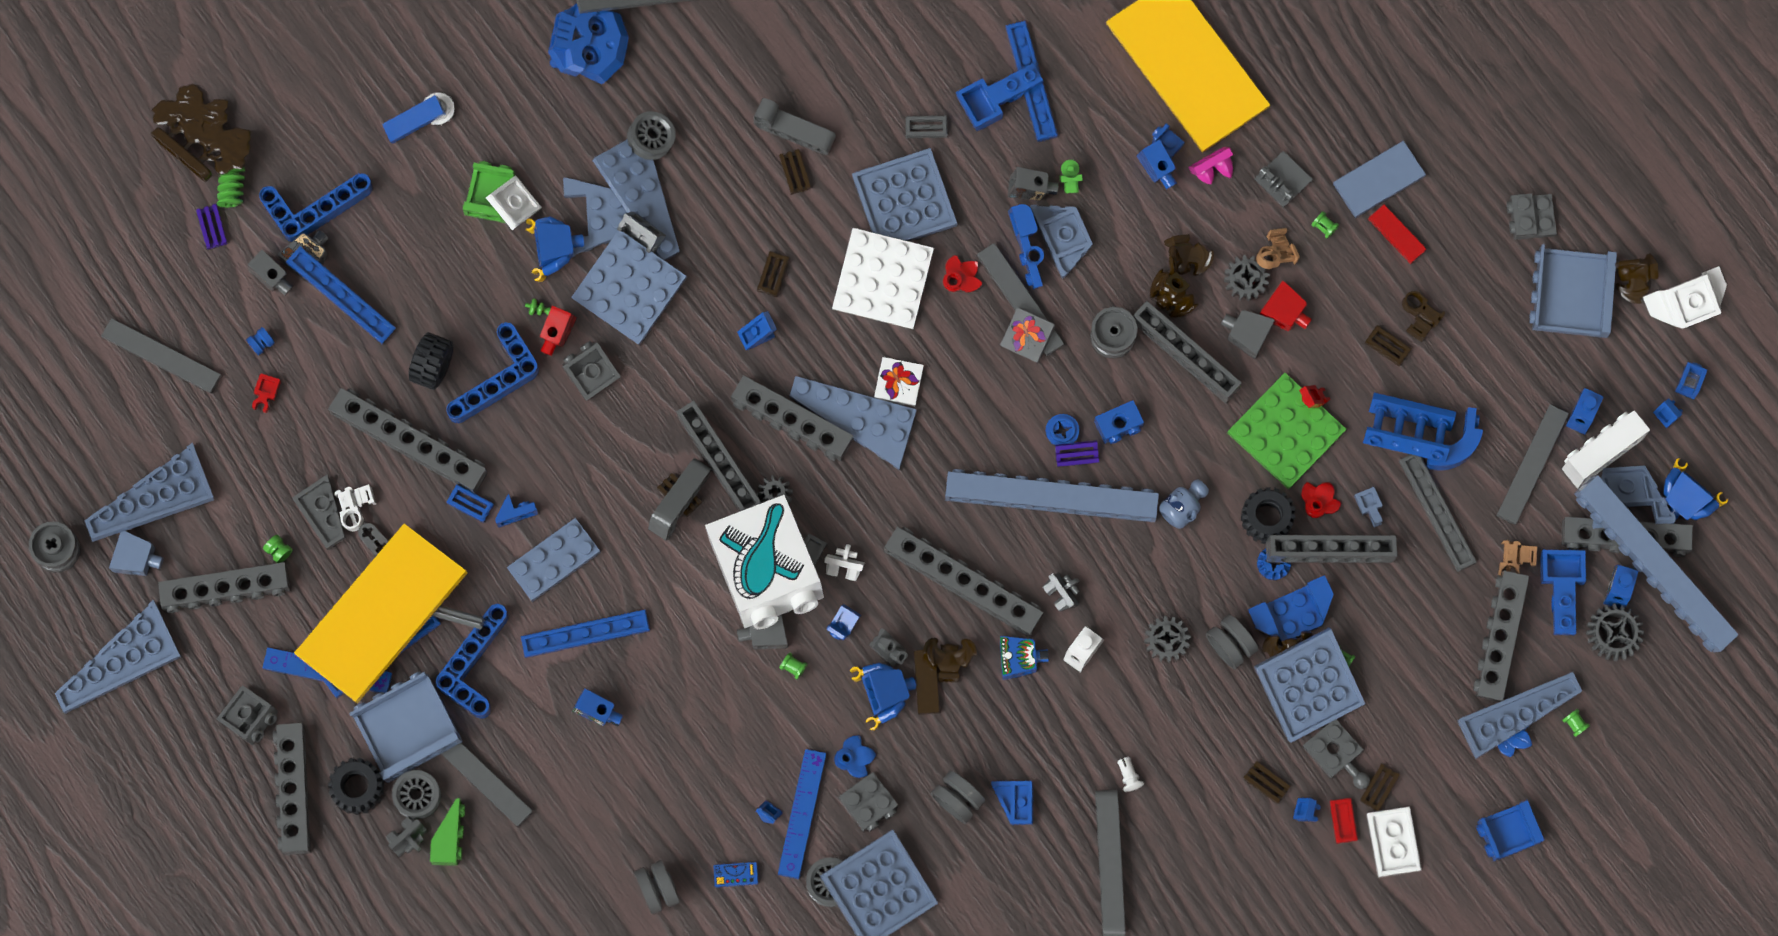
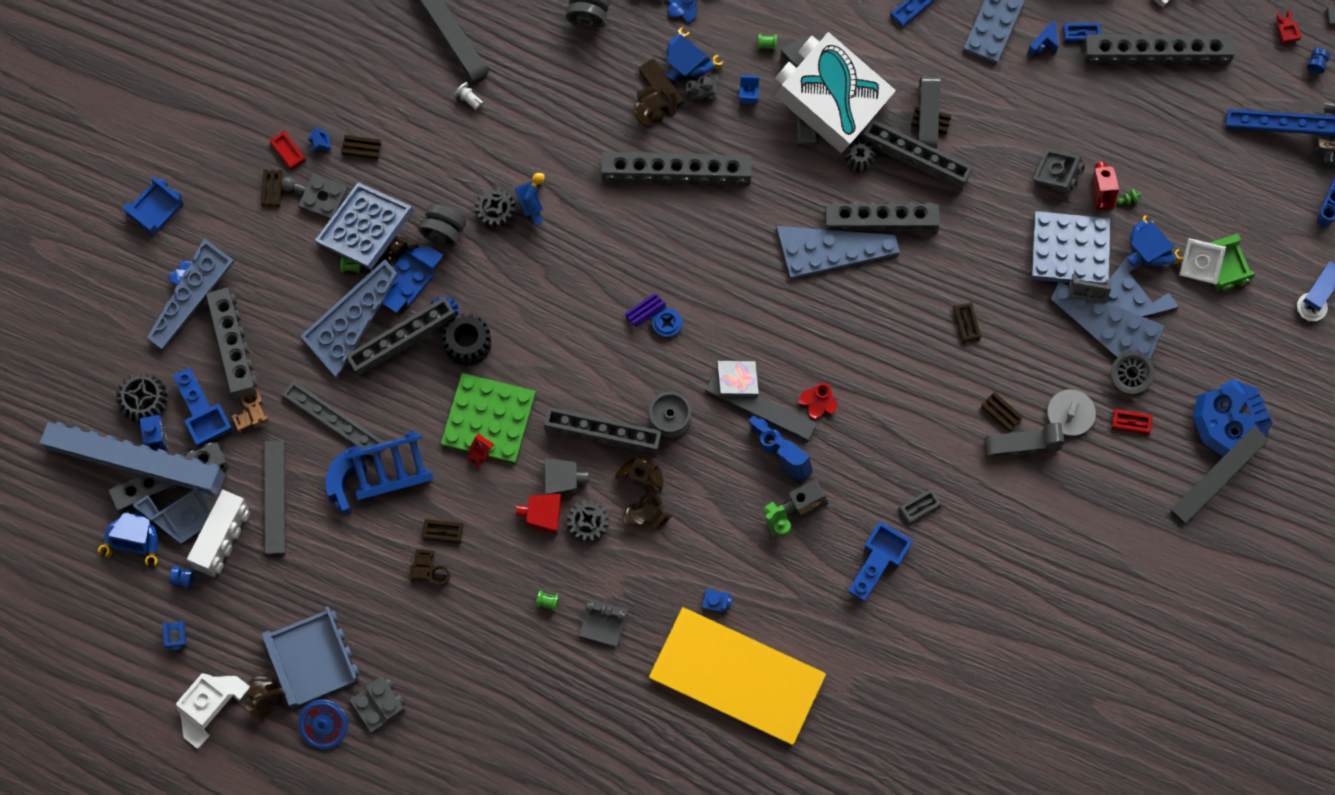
camera: 150 degrees right, 5 degrees down
black tyre [409,332,453,390] -> none
blue beam [446,322,539,423] -> none
blue slope [737,311,777,350] -> none
white hips [824,544,865,581] -> none
white plate [832,228,934,329] -> none
sand blue plate [852,148,957,242] -> none
white tile [874,357,924,407] -> none
sand blue brick [945,469,1159,522] -> none
blue wing [991,781,1033,825] -> none
torso [1000,636,1049,680] -> none
blue tile [1006,21,1058,142] -> none
sand blue wing [1030,204,1093,279] -> none
hips [1042,573,1080,612] -> none
white torso [1064,626,1104,672] -> none
blue brick [1094,400,1144,444] -> none
blue torso [1137,139,1177,190] -> none
sand blue piece [1159,479,1209,529] -> none
dark pink tile [1189,147,1233,184] -> none
medium nougat piece [1256,228,1300,269] -> none
red plate [1301,482,1341,518] -> none
sand blue tile [1333,141,1426,218] -> none
sand blue plate [1354,487,1383,527] -> none
white tile [1367,807,1421,877] -> none
red tile [1368,205,1426,264] -> none
bright green bush [1563,709,1590,737] -> none
blue torso [1566,388,1603,435] -> none
blue tile [1653,399,1683,428] -> none
none -> blue wheel [169,566,195,589]
none -> blue shield [298,700,348,749]
none -> sand blue wing [301,260,399,378]
none -> blue torso [515,172,545,226]
none -> light grey shield [1047,389,1096,436]
none -> red tile [1111,409,1153,435]

